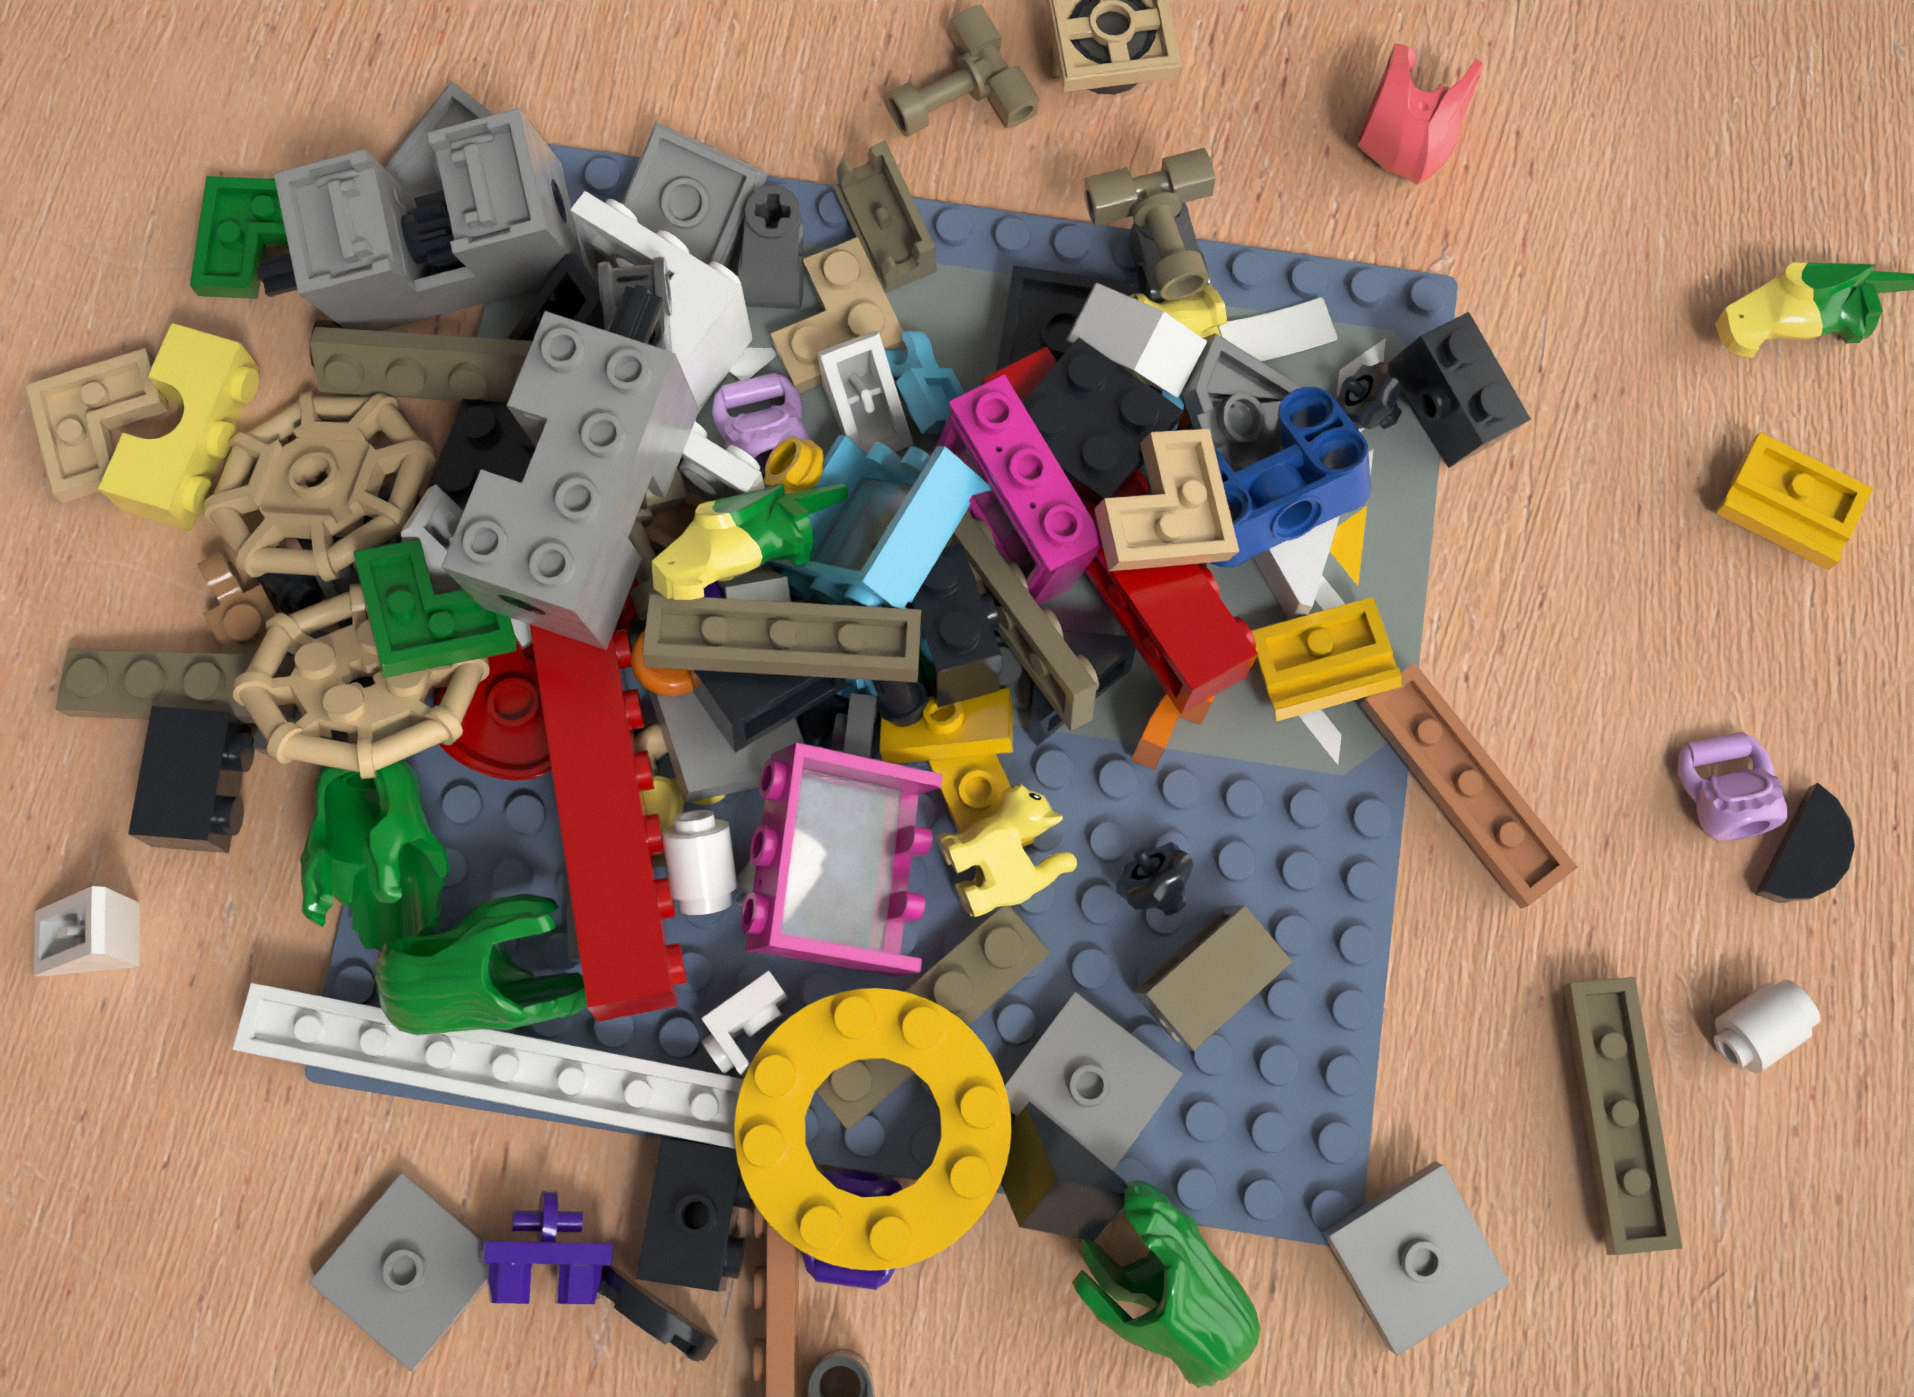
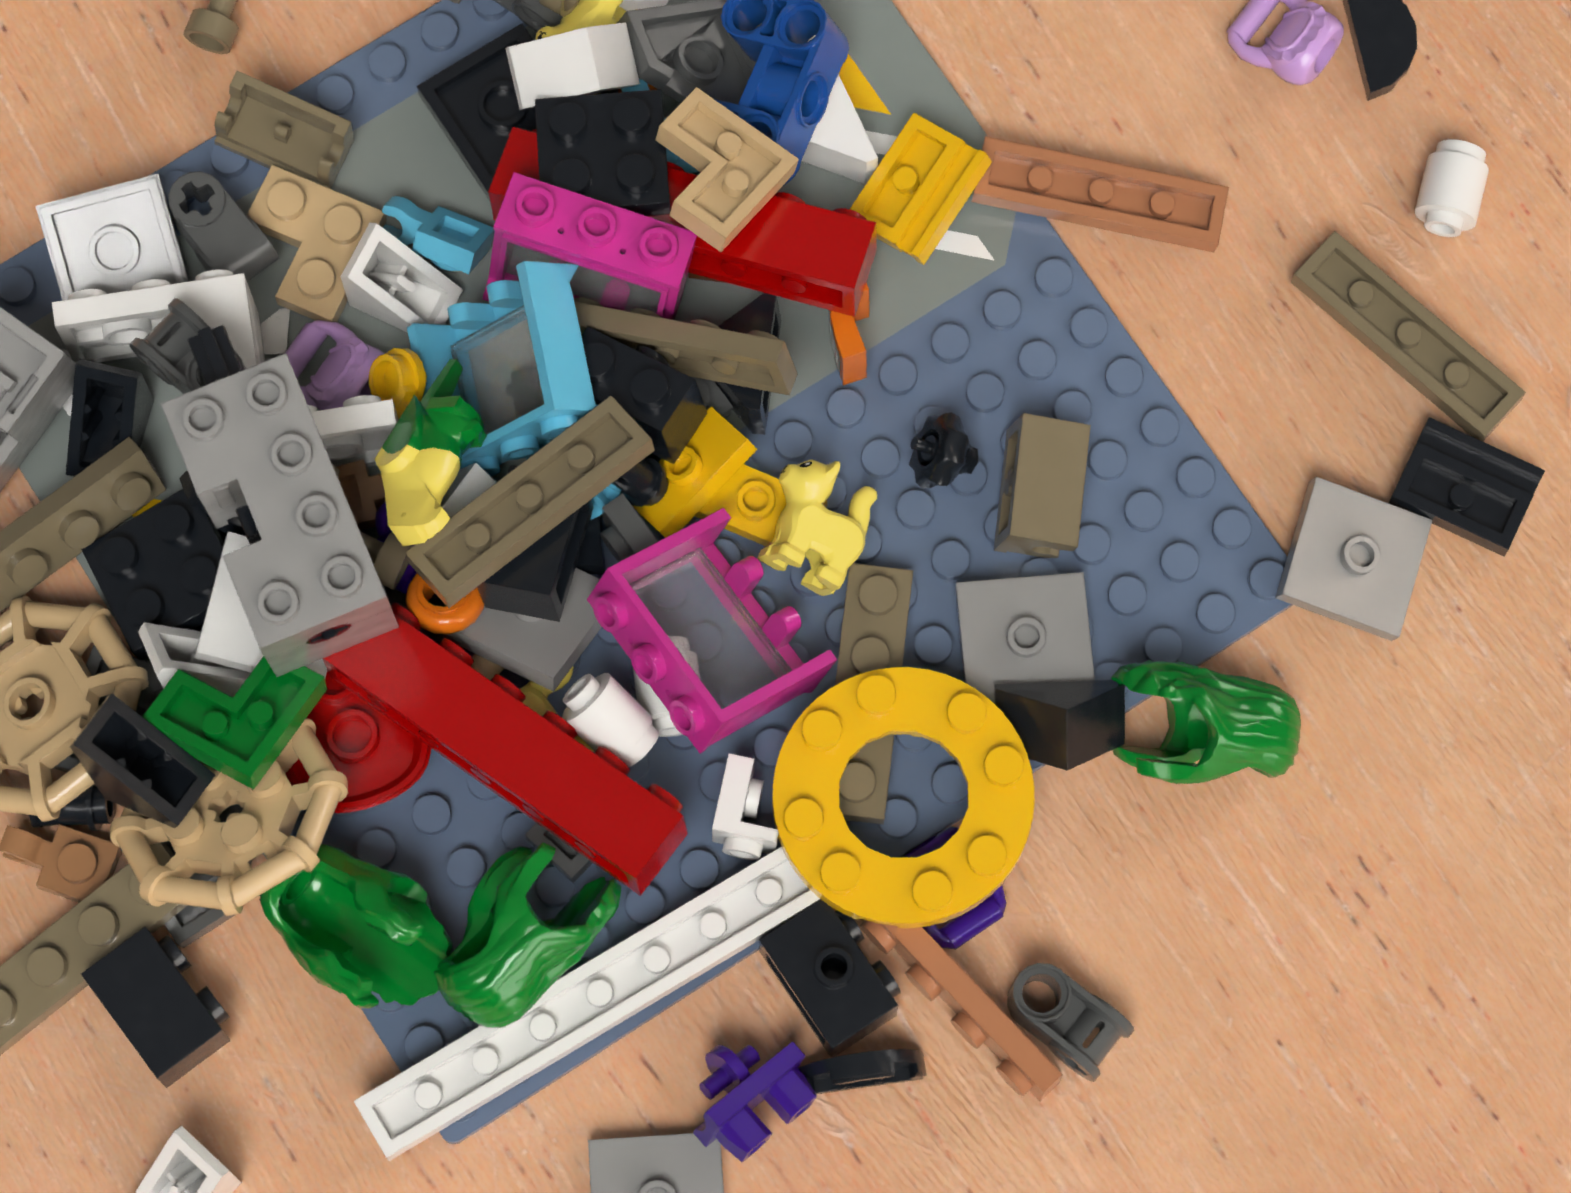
camera: 40 degrees left, 0 degrees up
none -> black slope [70,693,215,828]
none -> black plate [1389,417,1545,556]

